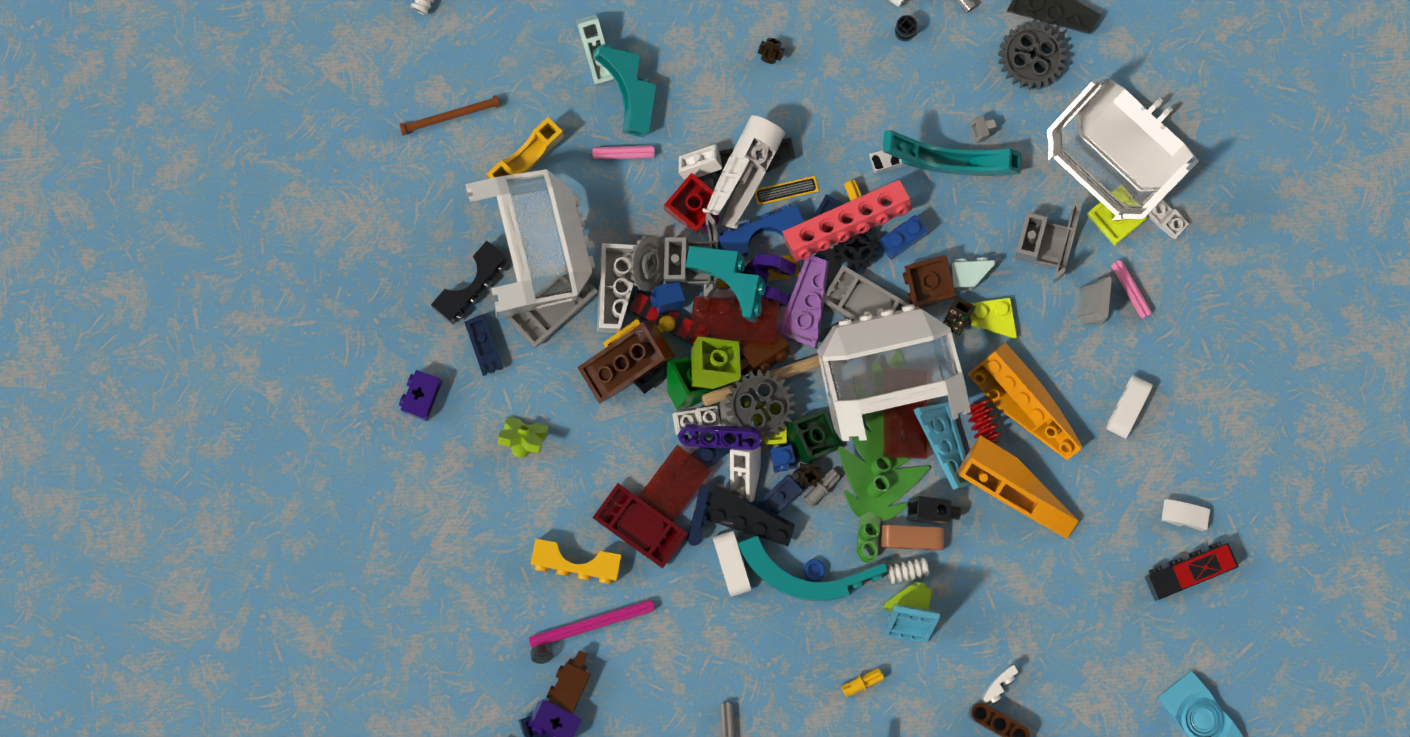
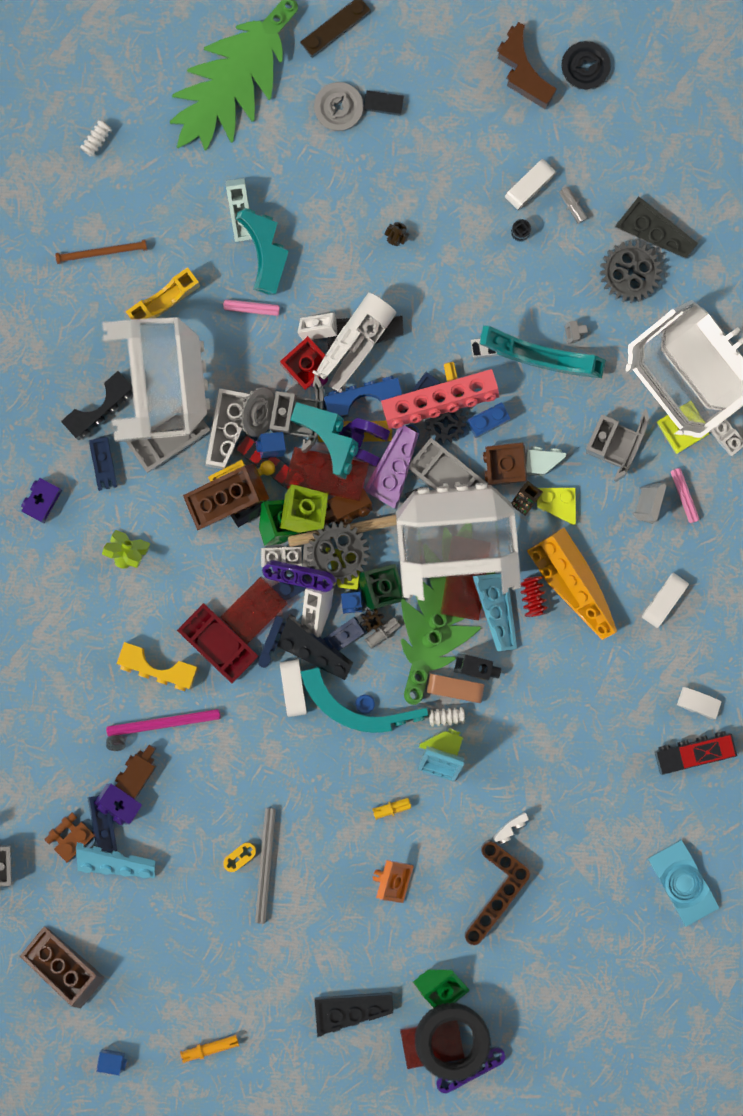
camera: 10 degrees right, 5 degrees up
sticker [755,176,819,205] -> none
light orange wedge [957,435,1079,539] -> none

